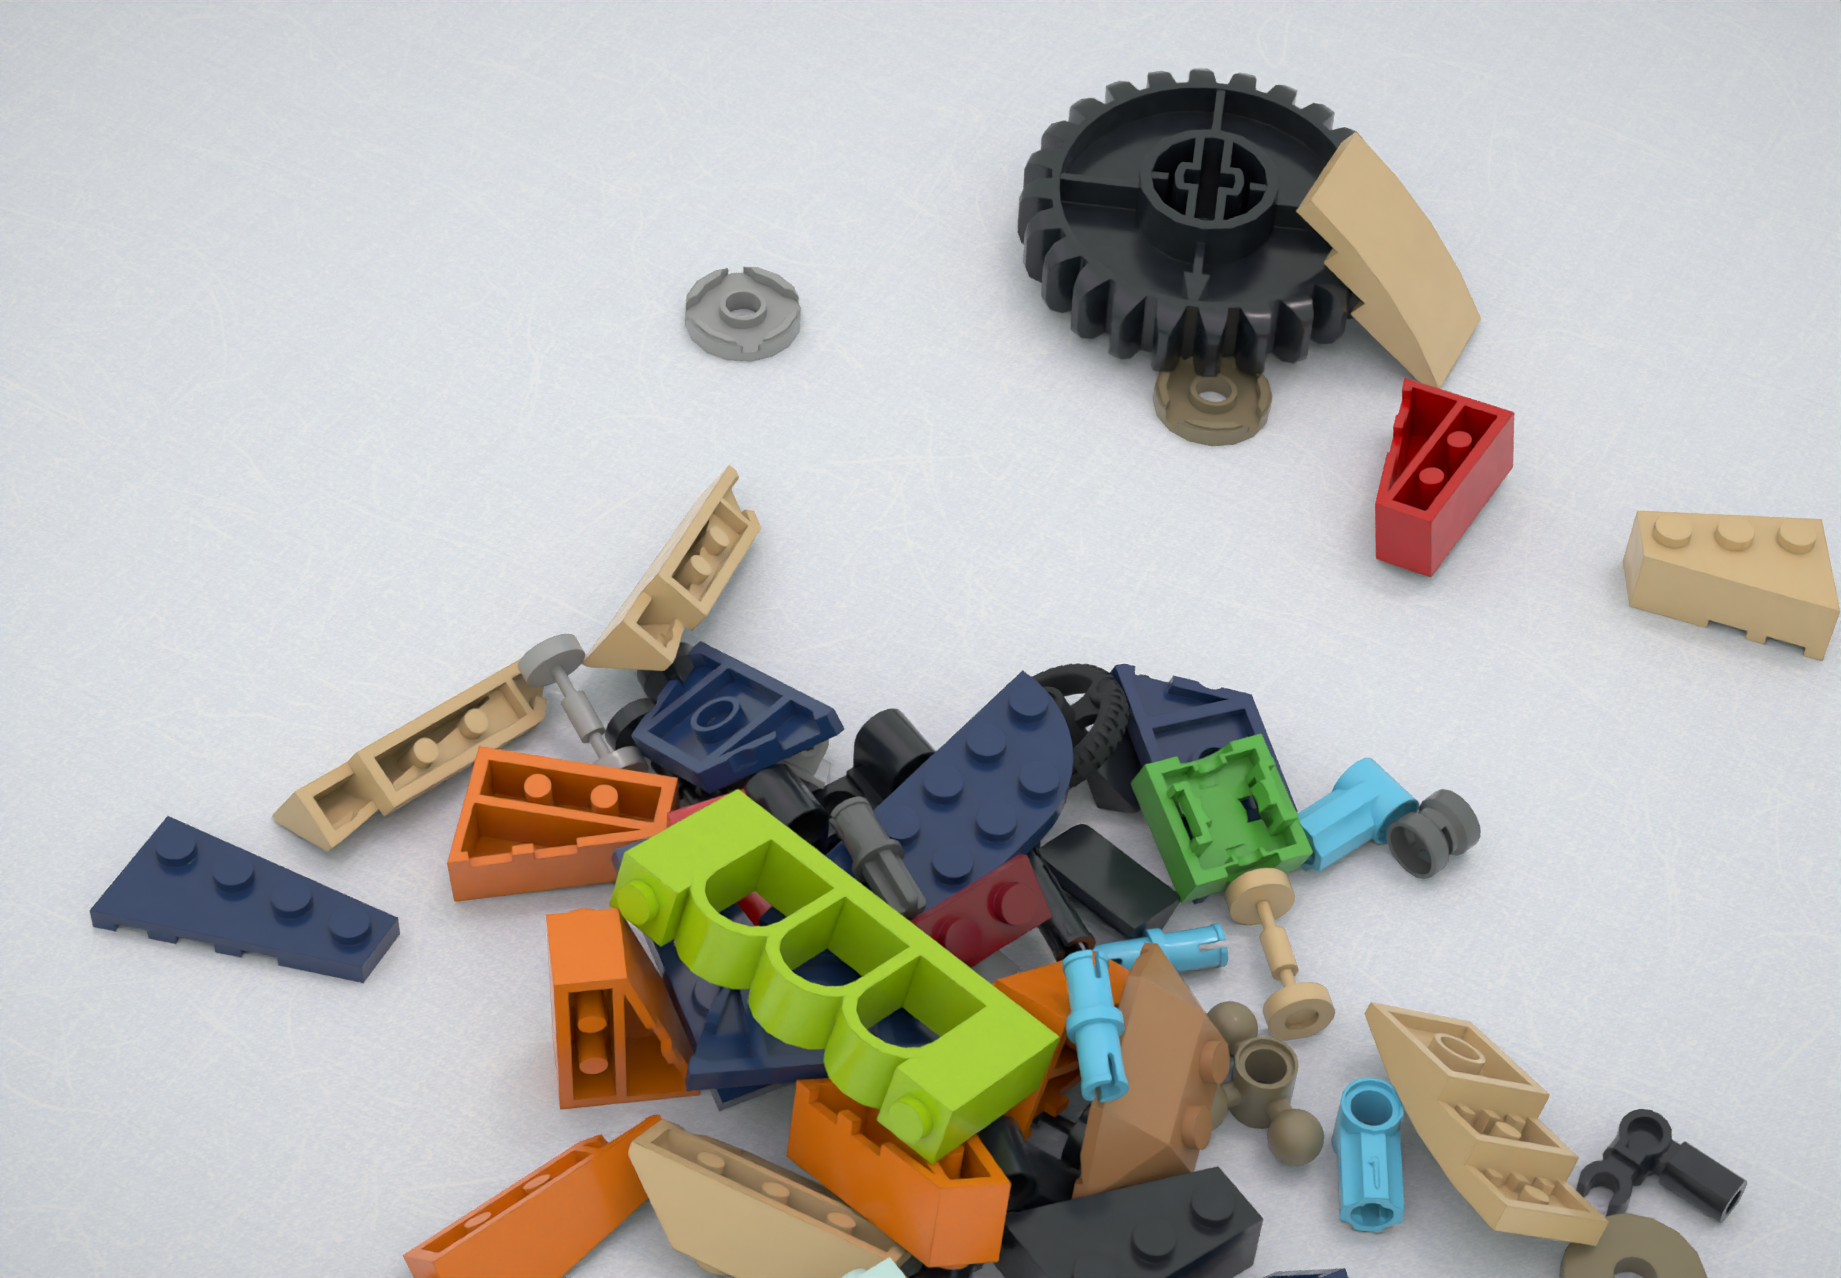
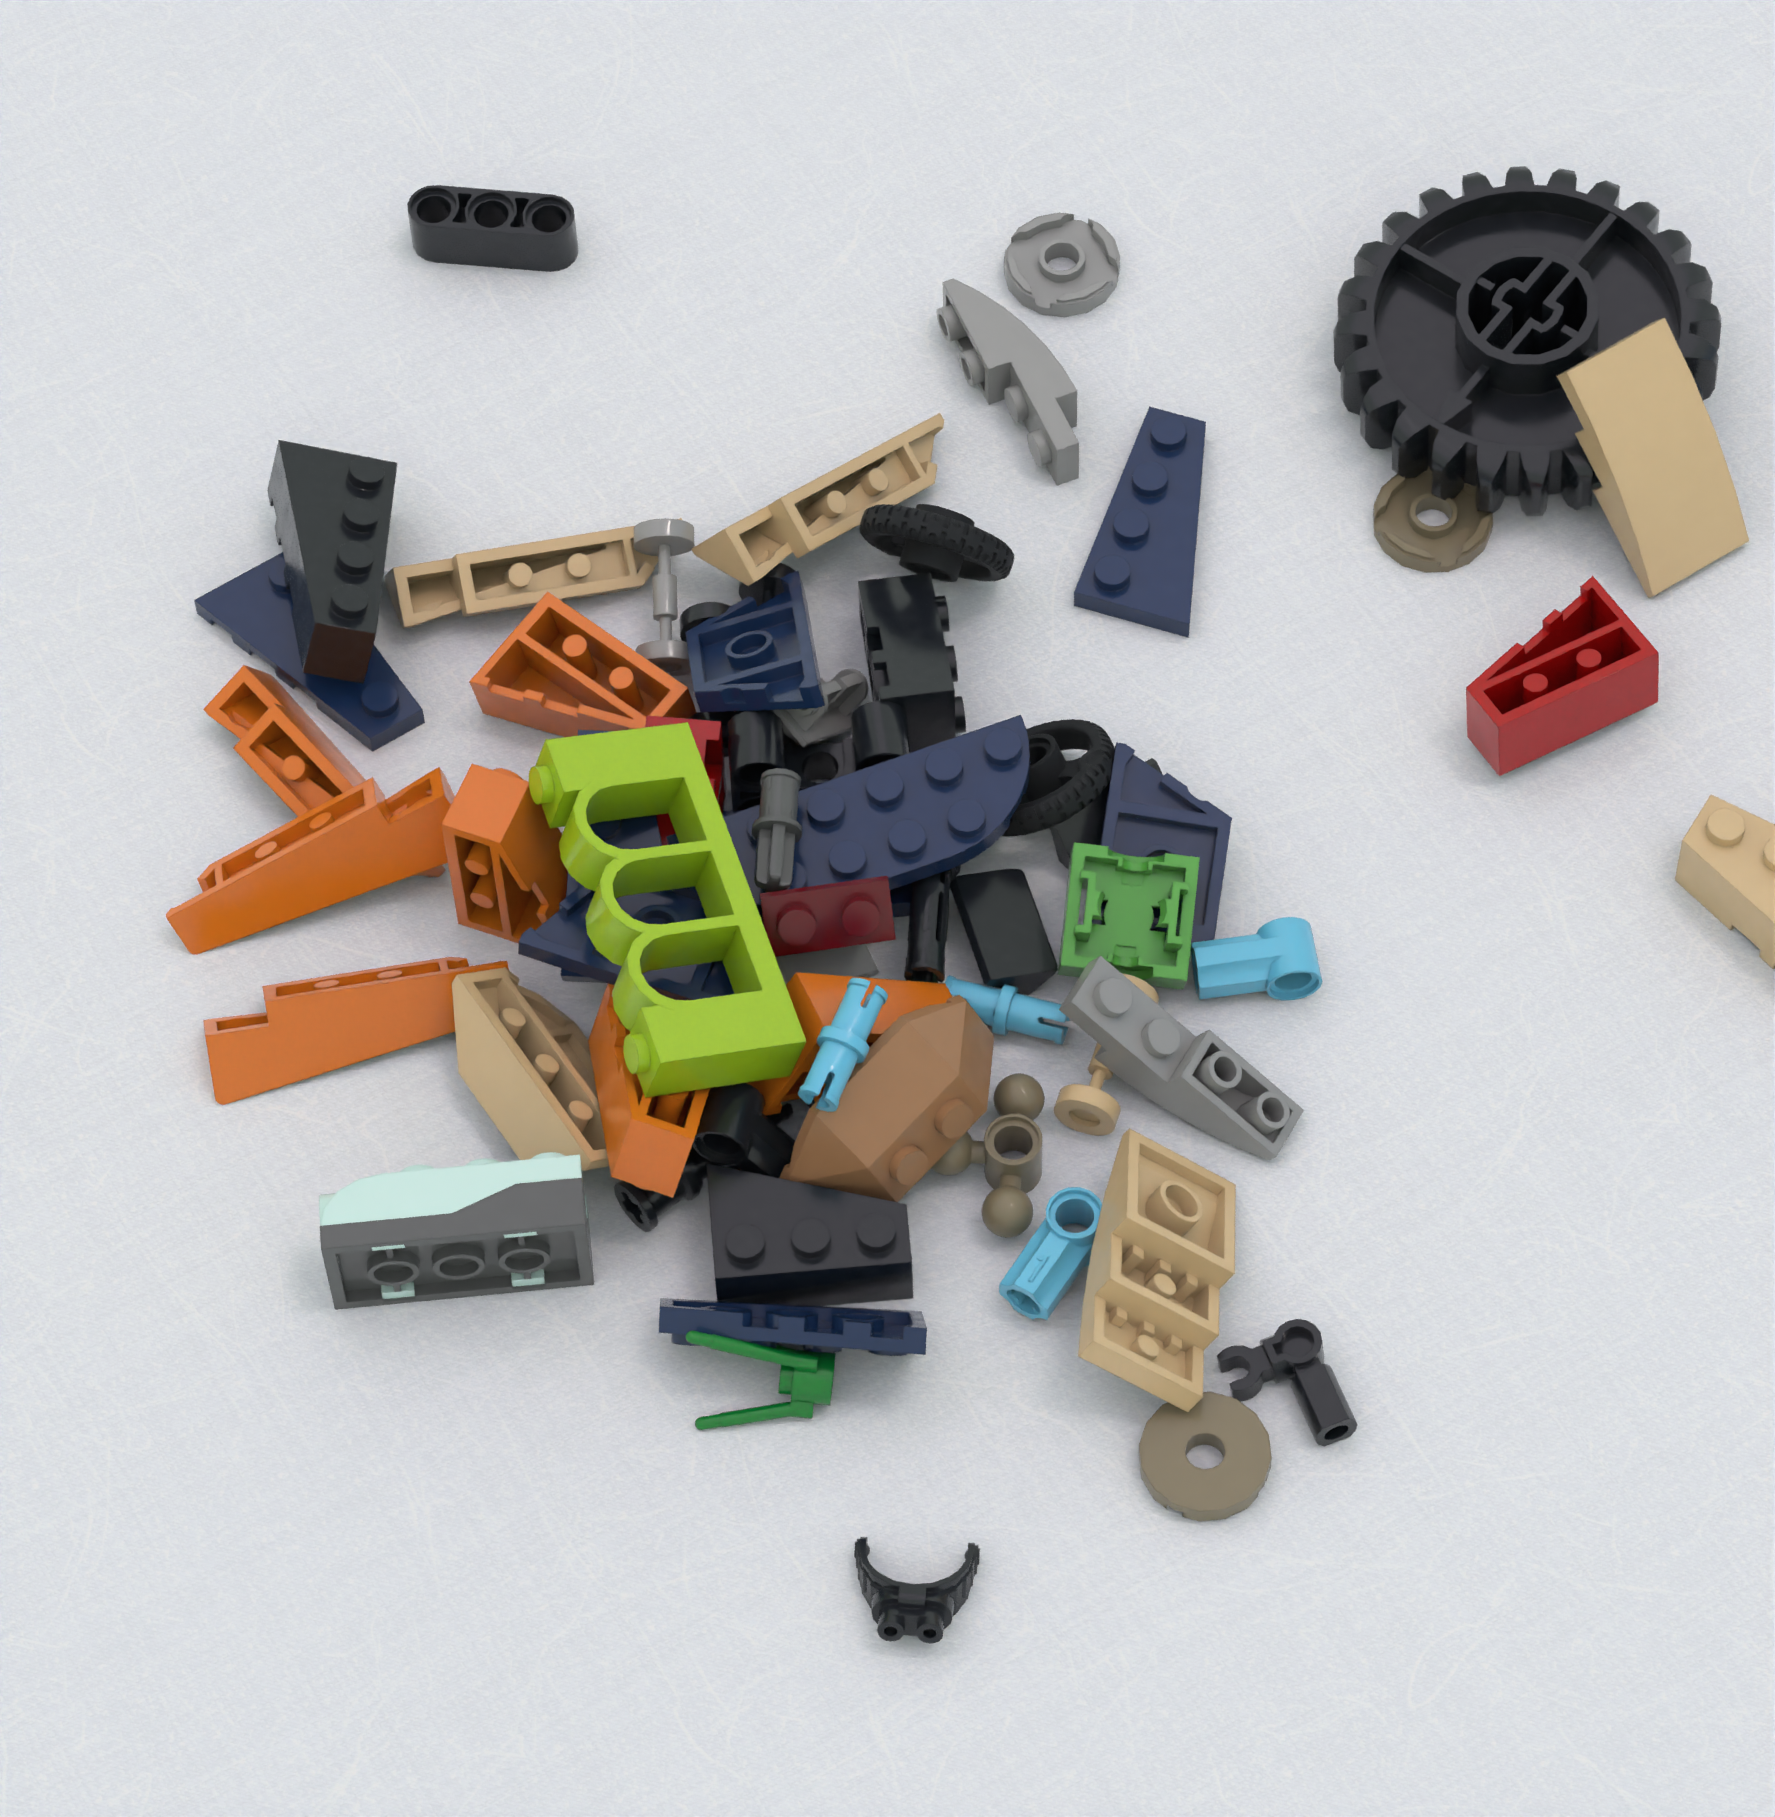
camera: 35 degrees right, 10 degrees up
dark grey wheel [1387,789,1481,879] -> none
none -> orange wedge [166,767,455,955]
none -> orange wedge [203,665,446,877]
none -> black wedge [267,440,397,684]
none -> black beam [407,185,578,272]
none -> black wedge [858,573,966,753]
none -> black wheel [859,504,1014,582]
none -> light grey slope [936,278,1079,486]
none -> light grey slope [1059,956,1304,1161]
none -> dark blue wing [1074,406,1206,638]

